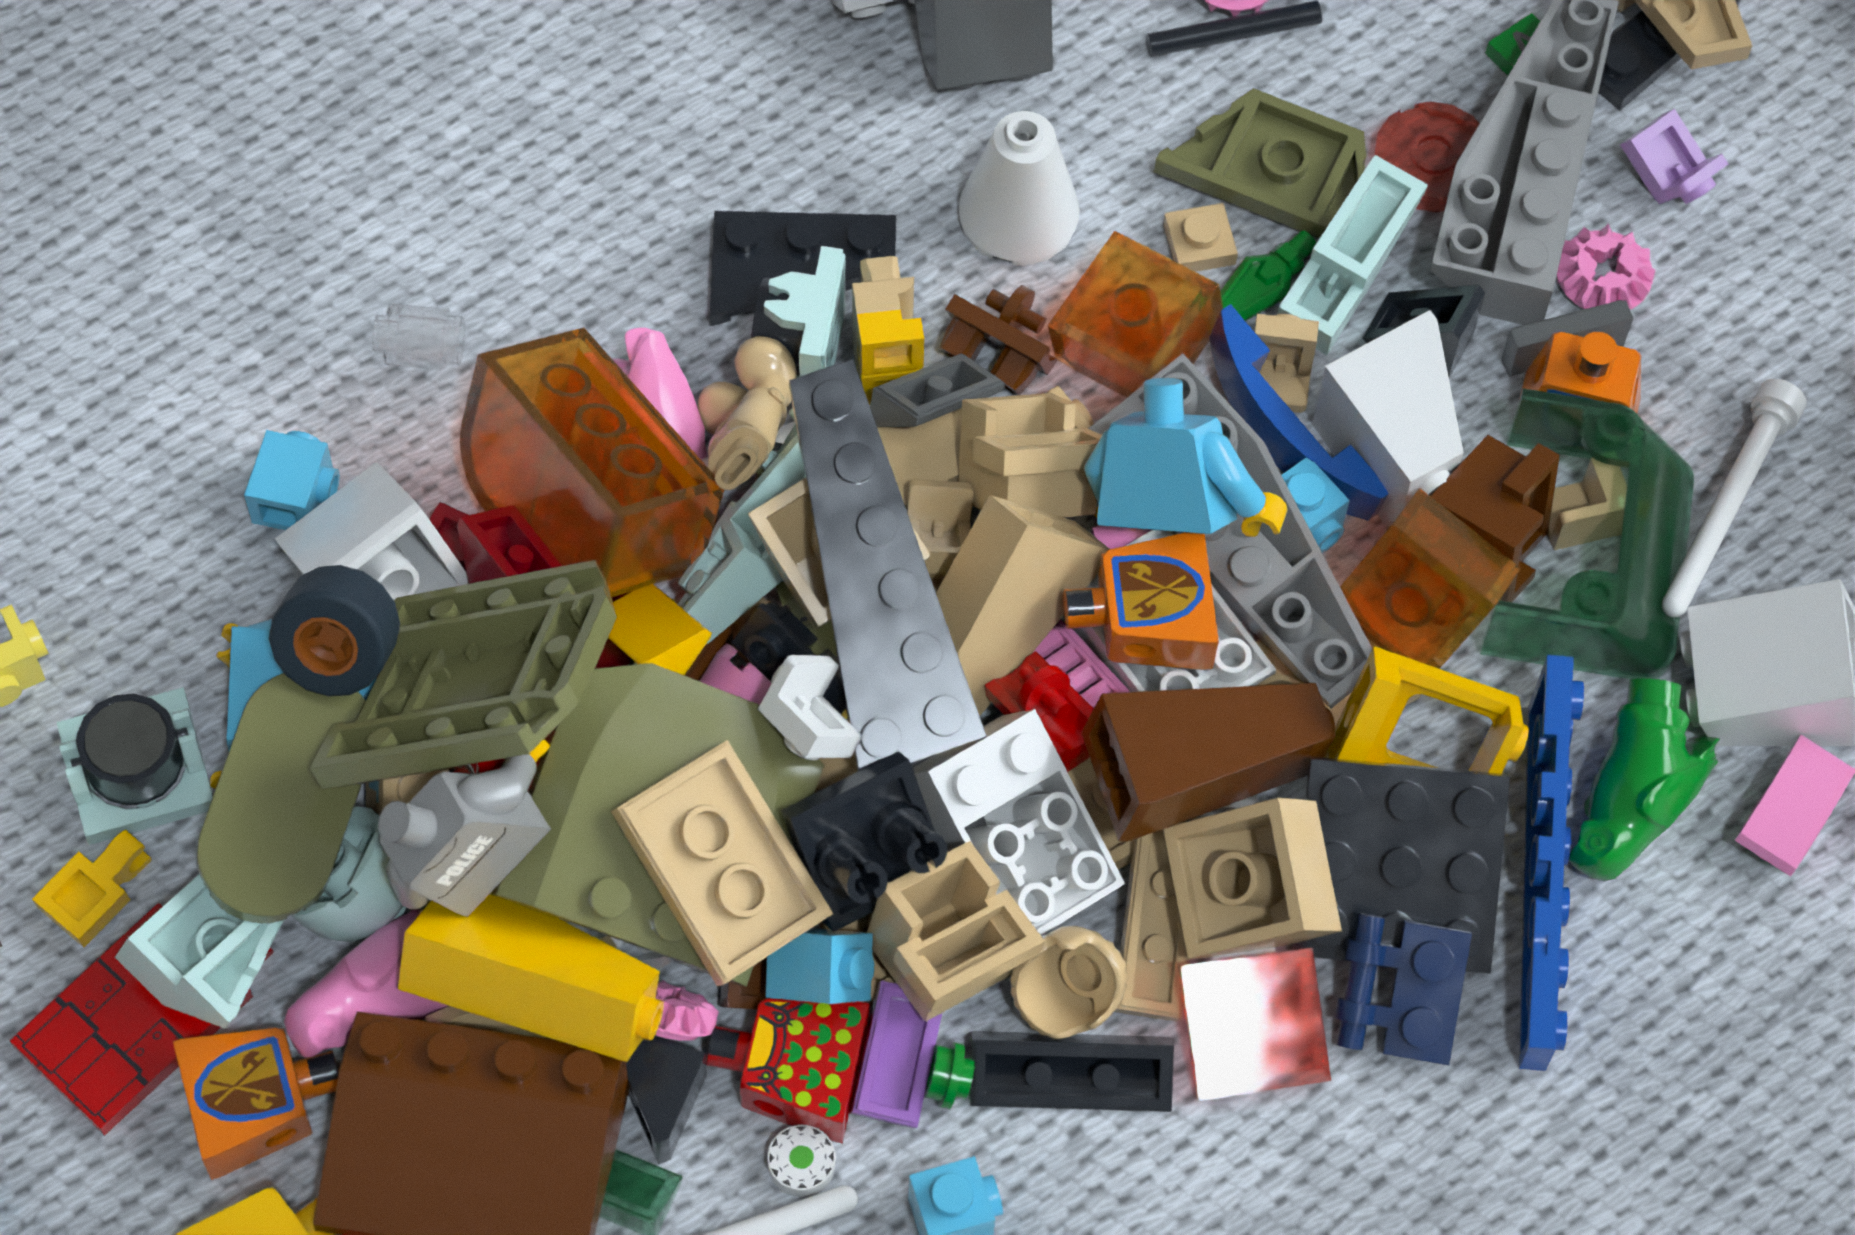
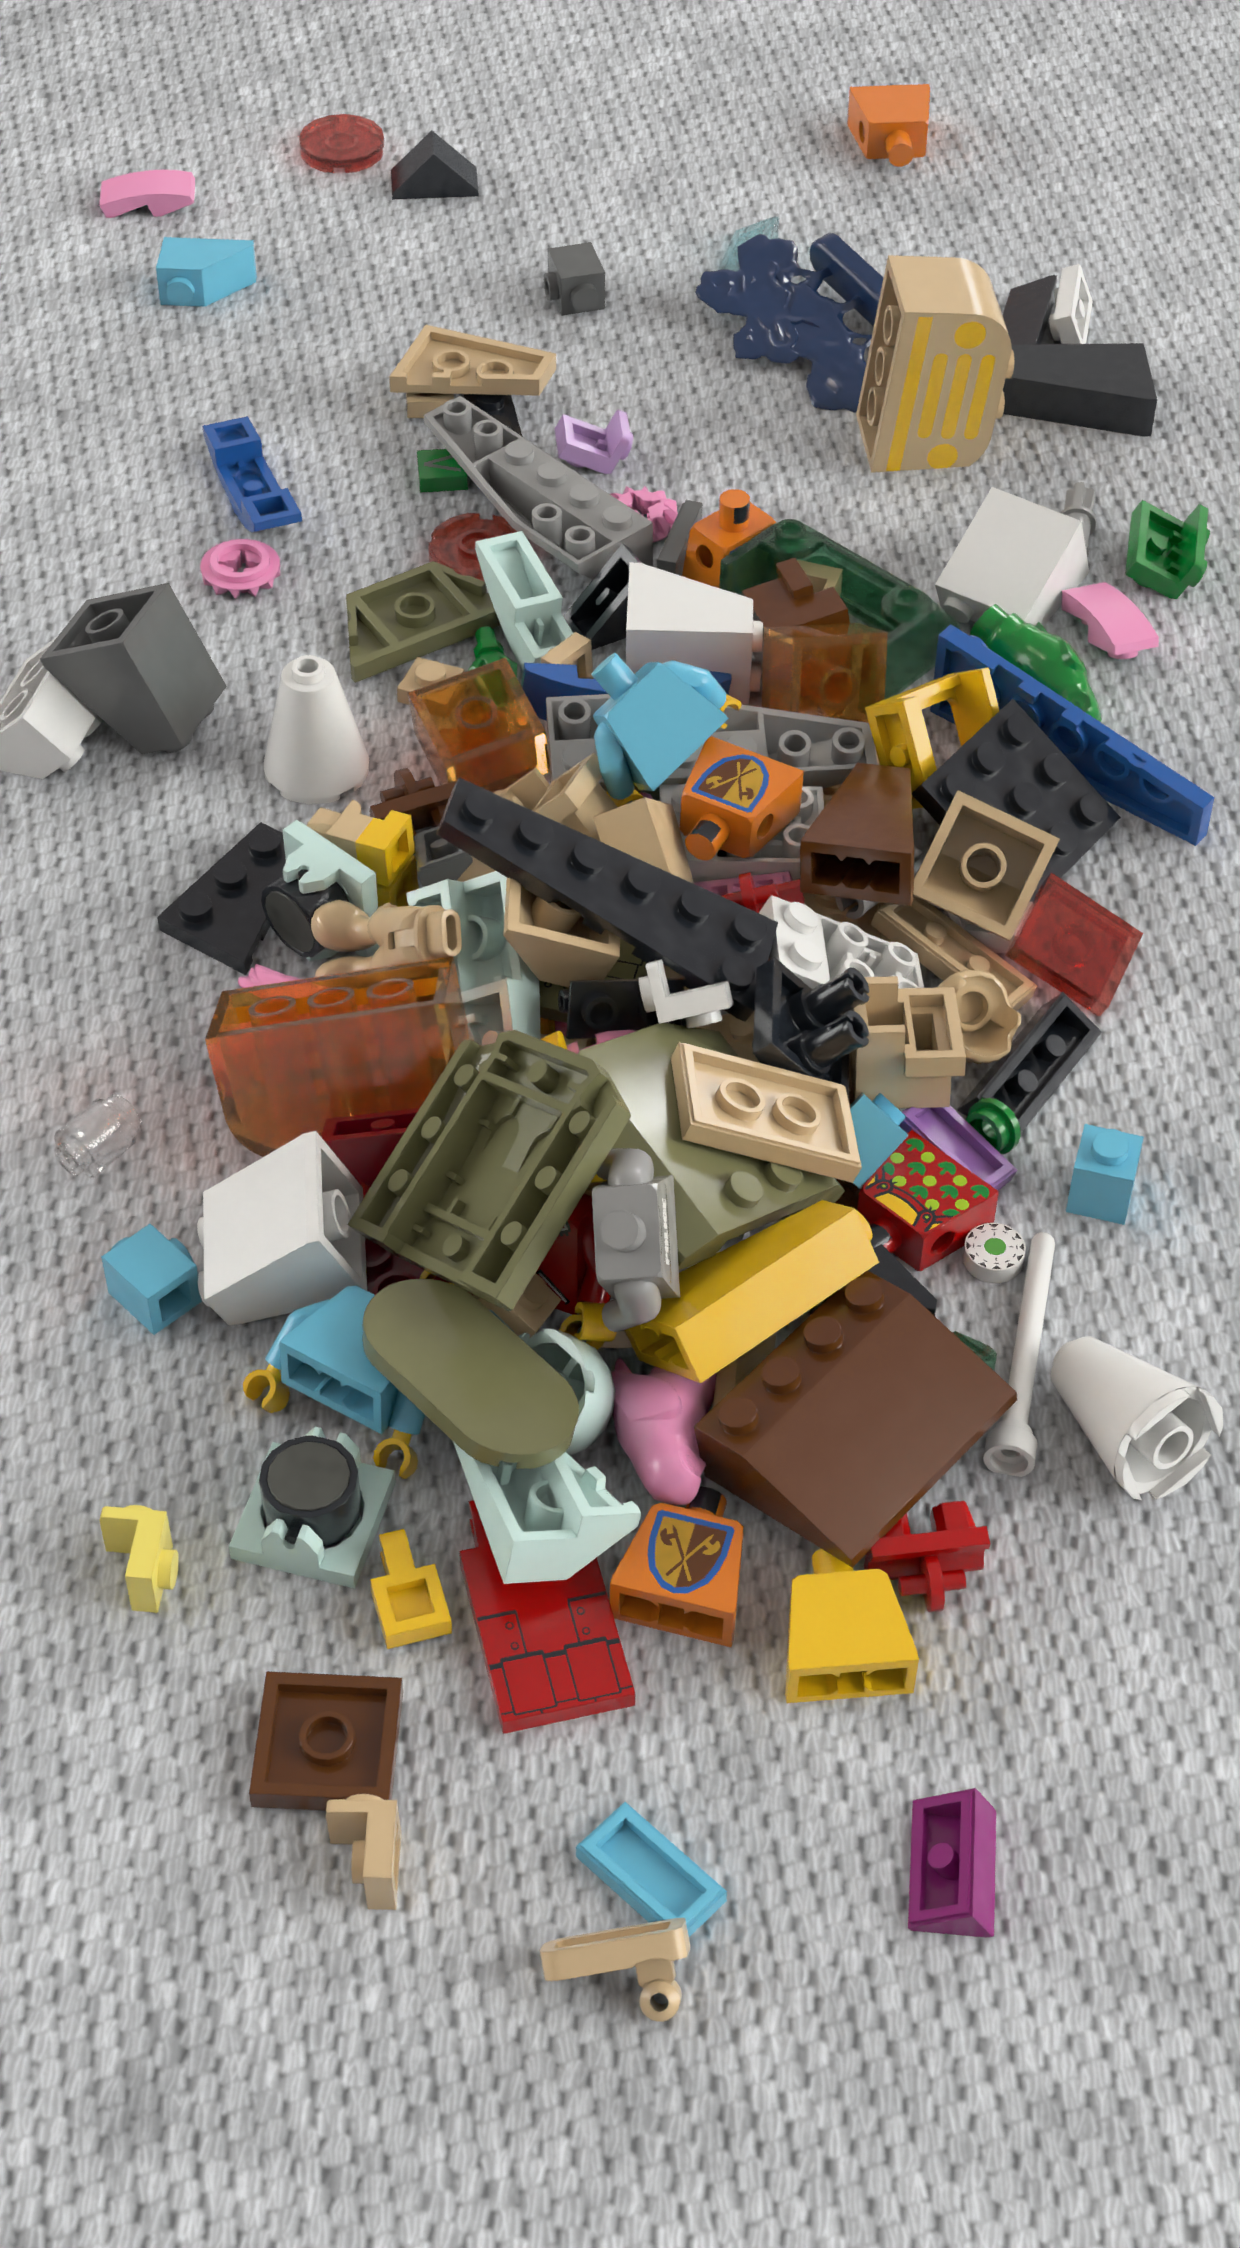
camera: 55 degrees left, 15 degrees down
black wheel [269,565,400,697] -> none
black bar [1146,0,1322,57] -> none
dark blue plate [1334,913,1472,1066] -> none
white piece [1662,379,1807,618] -> none

